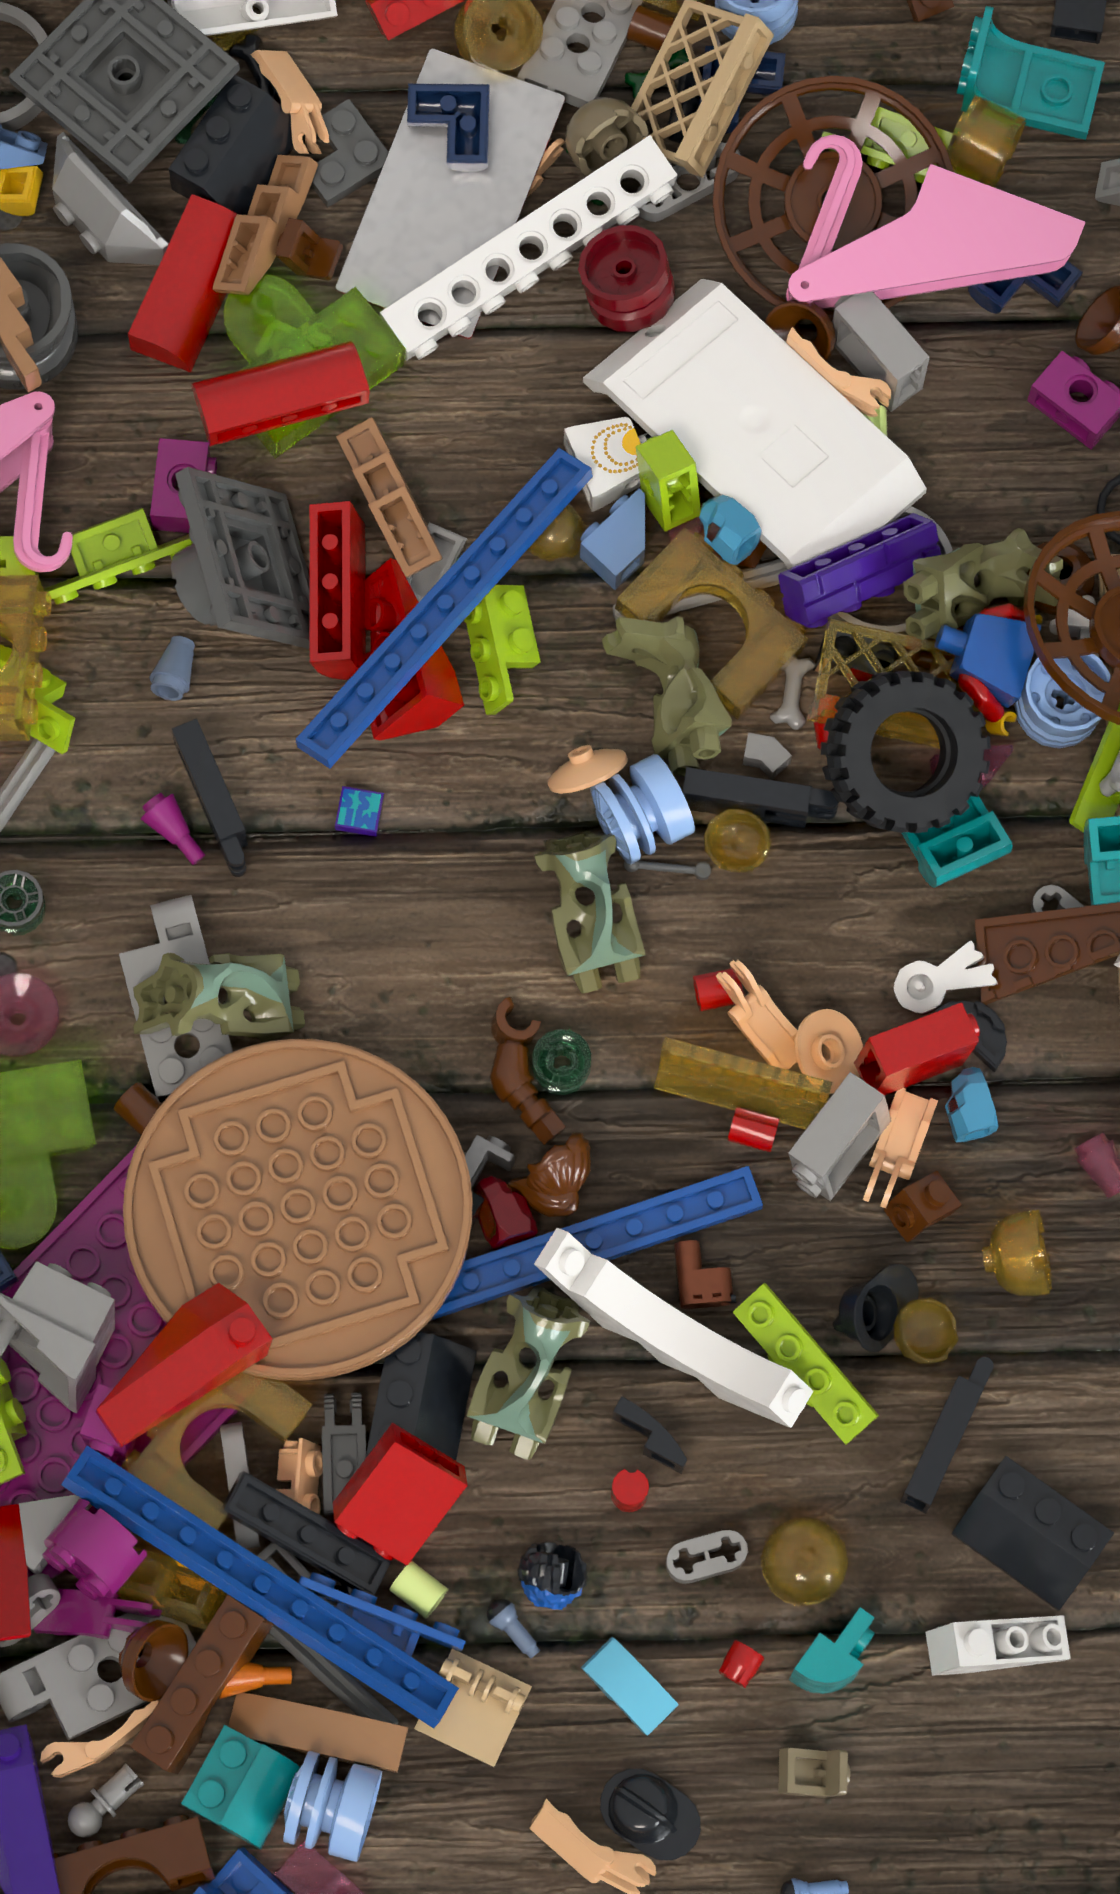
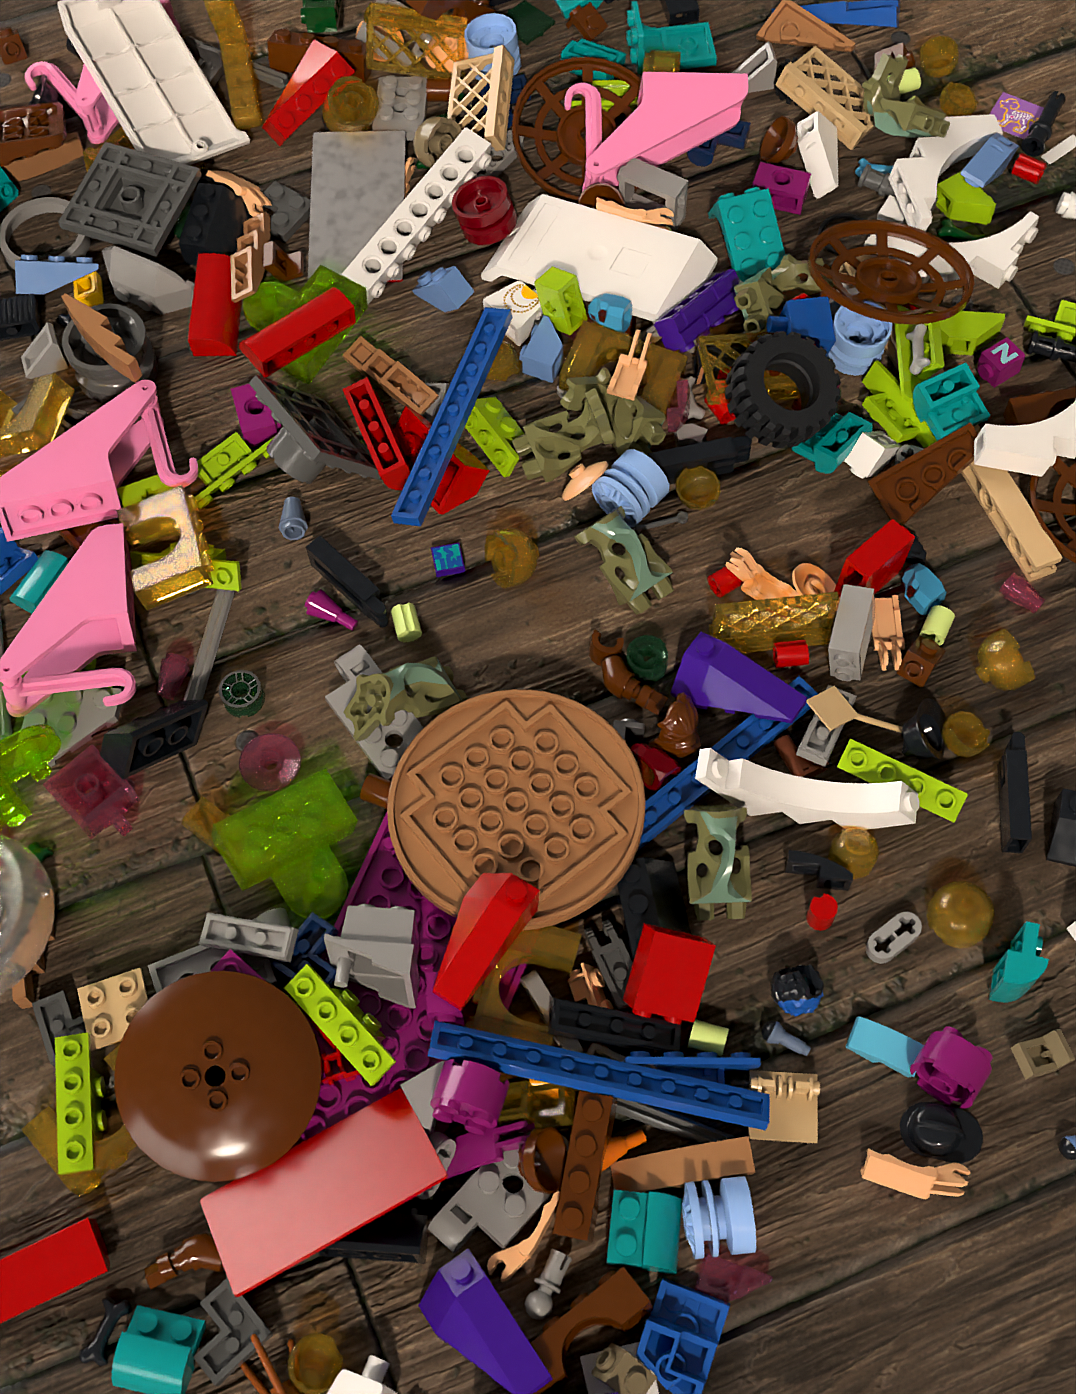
camera: 15 degrees left, 10 degrees down
dark blue brick [407,83,490,172] -> none
red hose [719,1640,765,1688] -> none
white piece [893,941,997,1014] -> none
none -> yellowish green piece [391,603,422,642]
none -> medium blue slope [412,266,475,312]
none -> clear yellow cylinder [484,528,539,588]
none -> olive hips [512,388,616,482]
none -> teal brick [561,38,626,80]
none -> light nougat arm [607,329,652,401]
none -> clear pink slope [667,380,690,432]
none -> dark purple wedge [671,632,808,723]
none -> teal bracket [708,187,785,282]
none -> light grey tile [796,685,857,767]
none -> tan piece [806,686,902,733]
none -> clear yellow hair [828,827,880,879]
none -> white slope [844,431,903,478]
none -> lime bracket [862,360,937,448]
none -> magenta brick [910,1026,993,1109]
none -> yellowish green piece [919,605,955,646]

